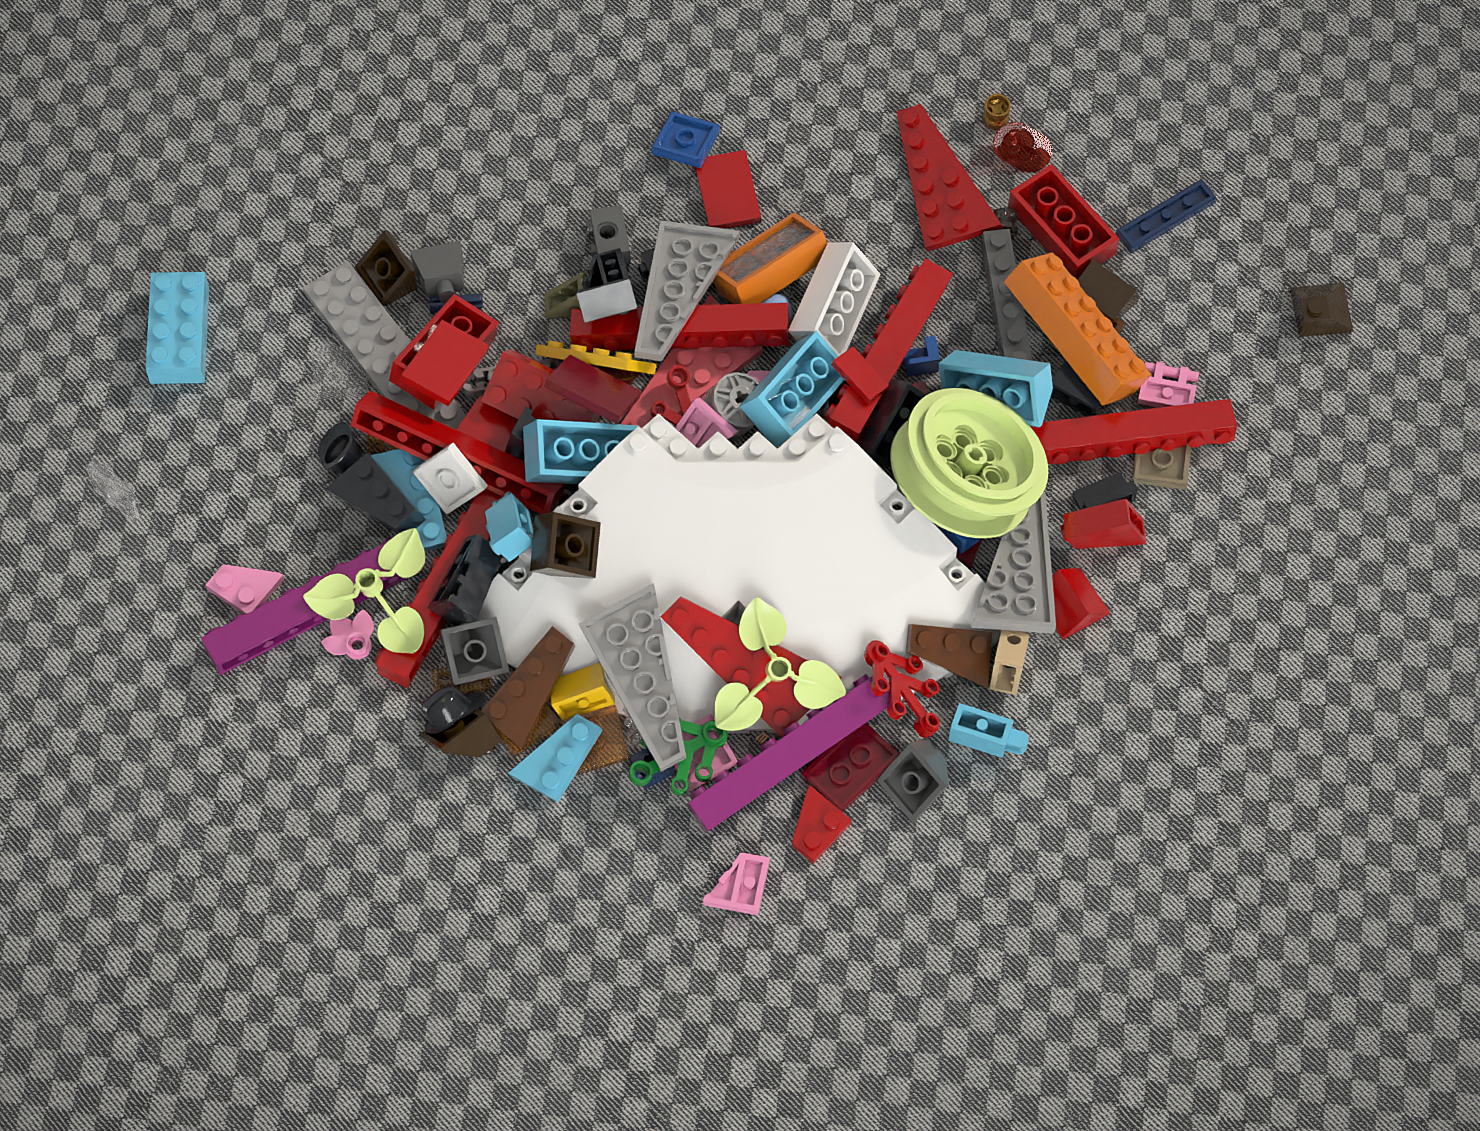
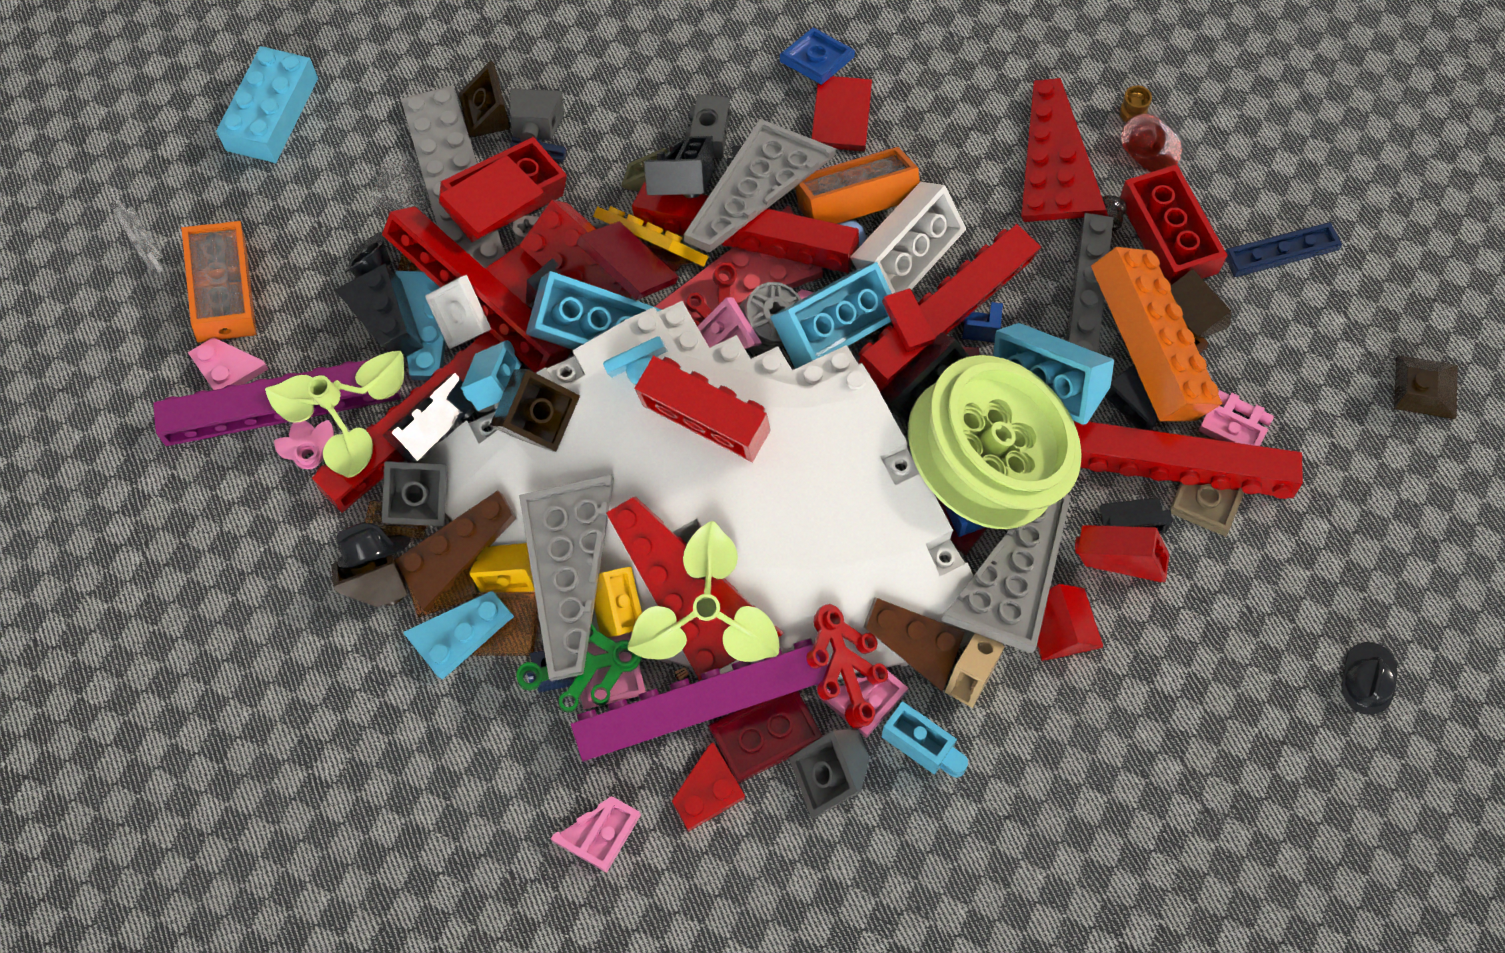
camera: 20 degrees right, 0 degrees up
none -> brick [181,221,257,343]
none -> yellow panel [594,566,642,637]
none -> medium azure tile [603,336,668,385]
none -> red brick [634,355,771,463]
none -> bright pink wing [819,670,908,738]
none -> black piece [1342,642,1398,715]

